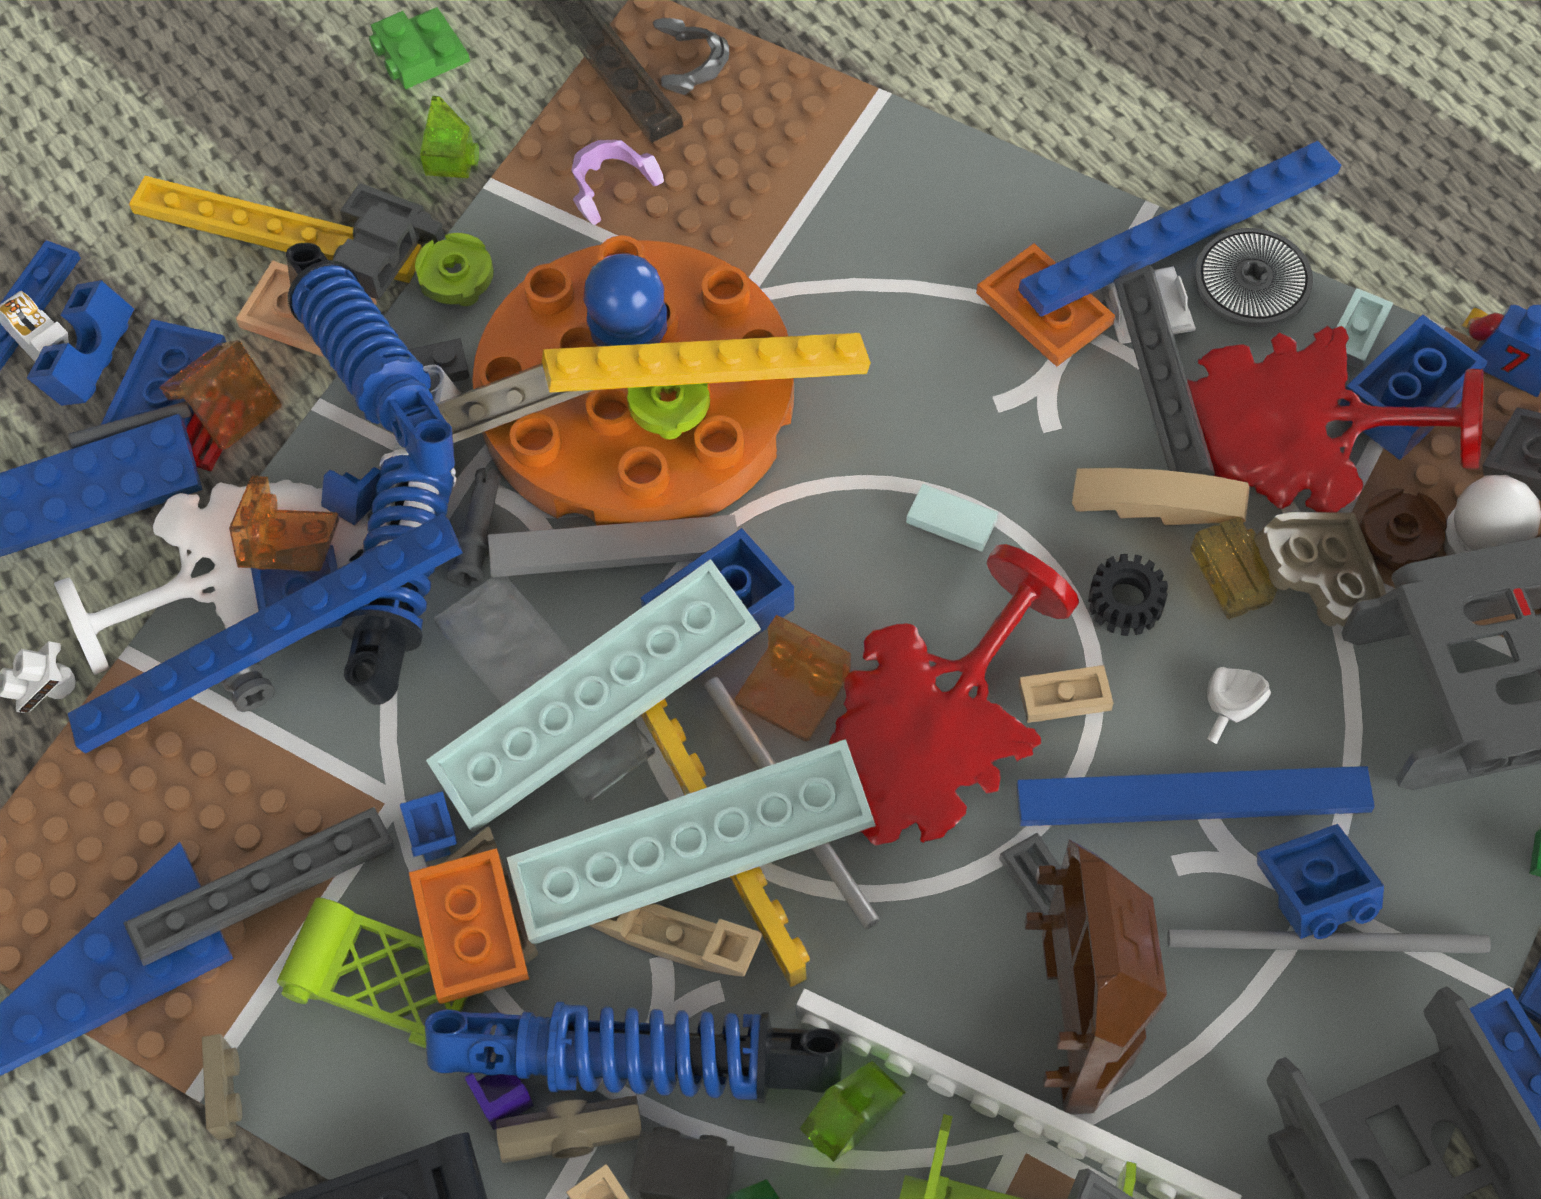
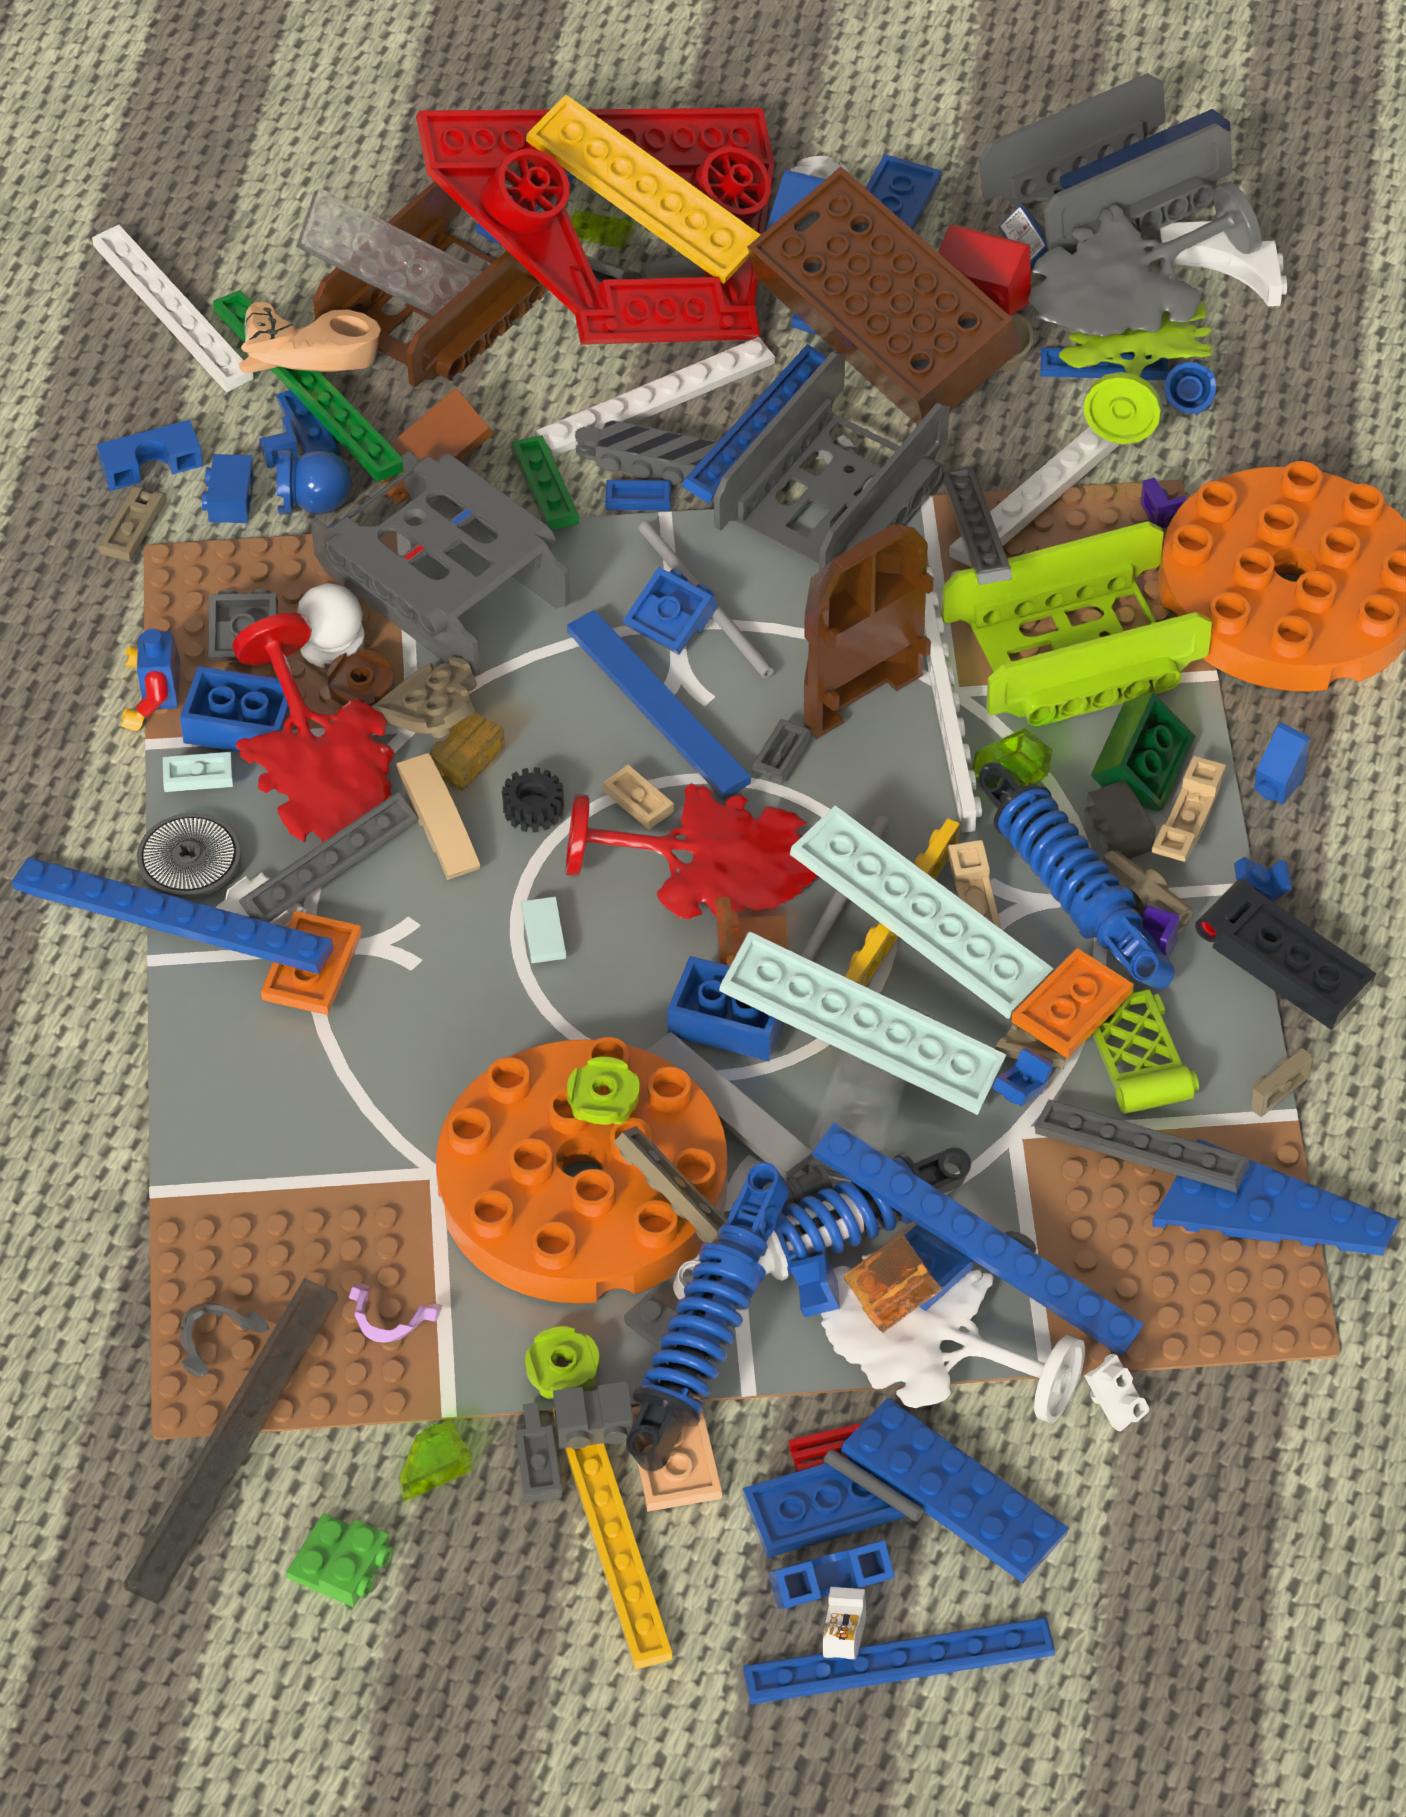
camera: 125 degrees left, 10 degrees down
clear orange bracket [159,340,281,449] -> none
yellow plate [542,333,871,392] -> none
blue tile [583,253,667,346] -> none
white piece [1207,667,1271,744] -> none

